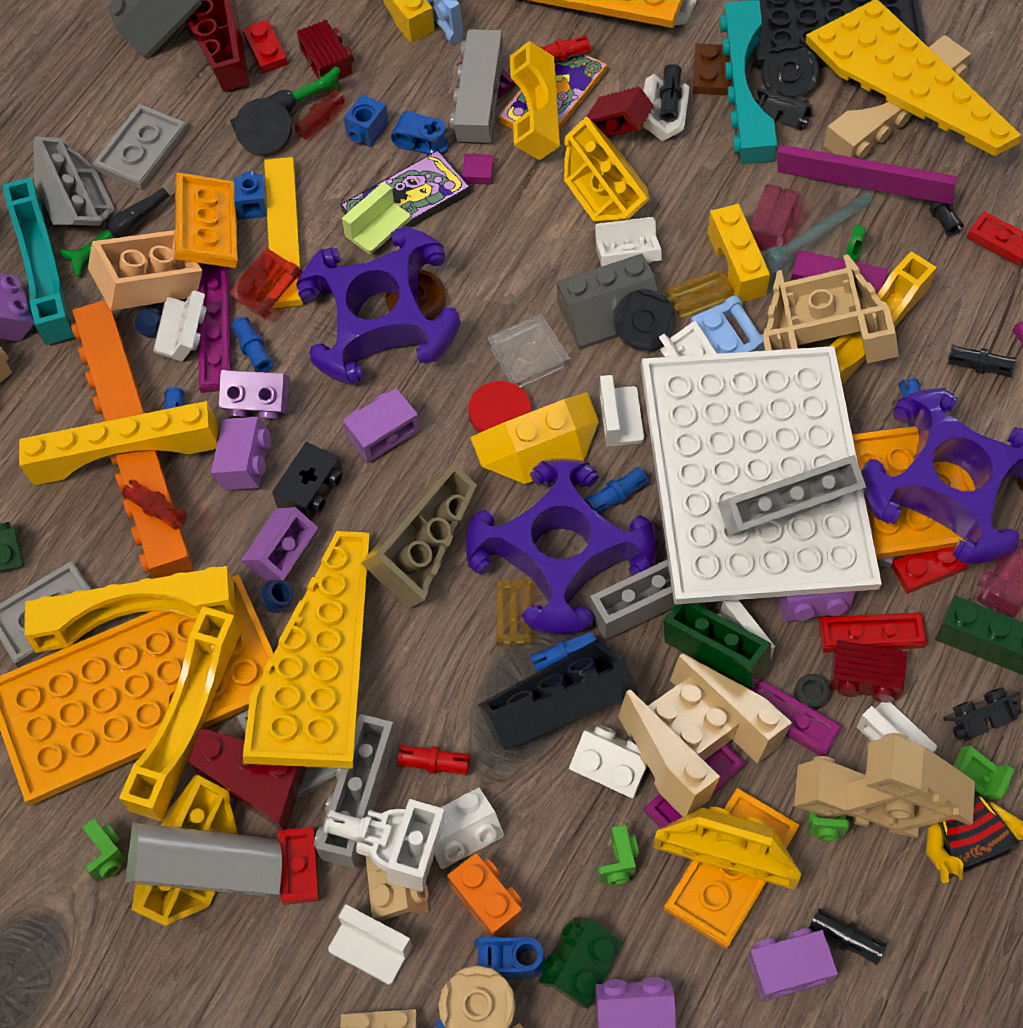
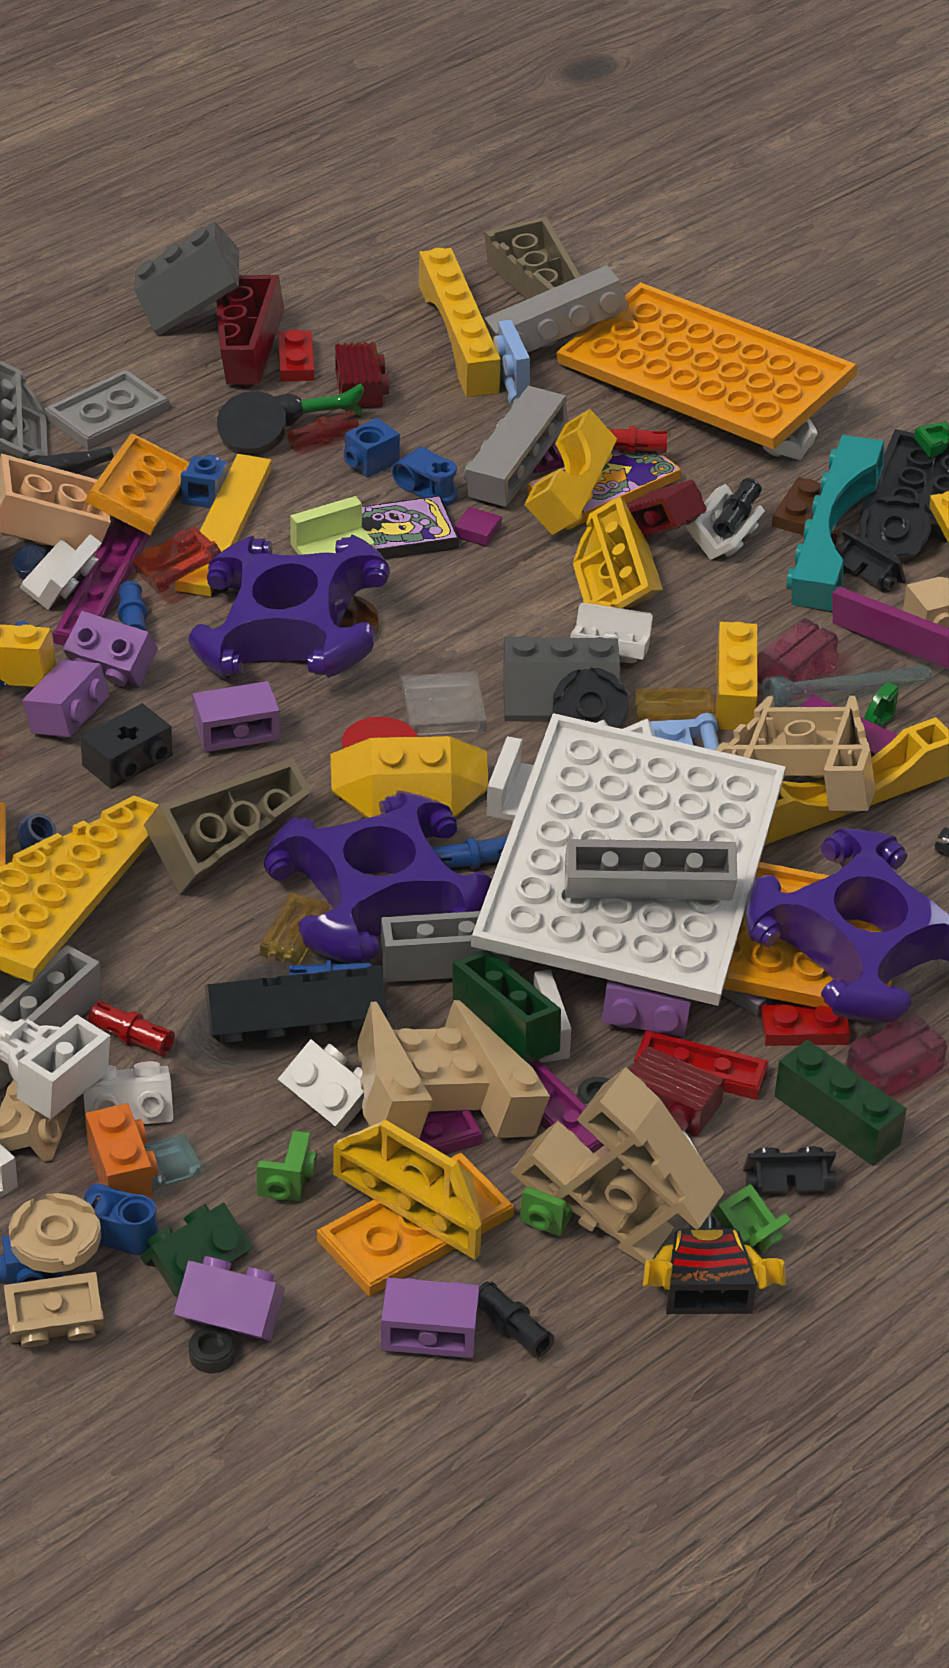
camera: 15 degrees right, 20 degrees down
medium lavender brick [240,507,318,581] -> none
none -> clear light blue tile [144,1133,200,1186]

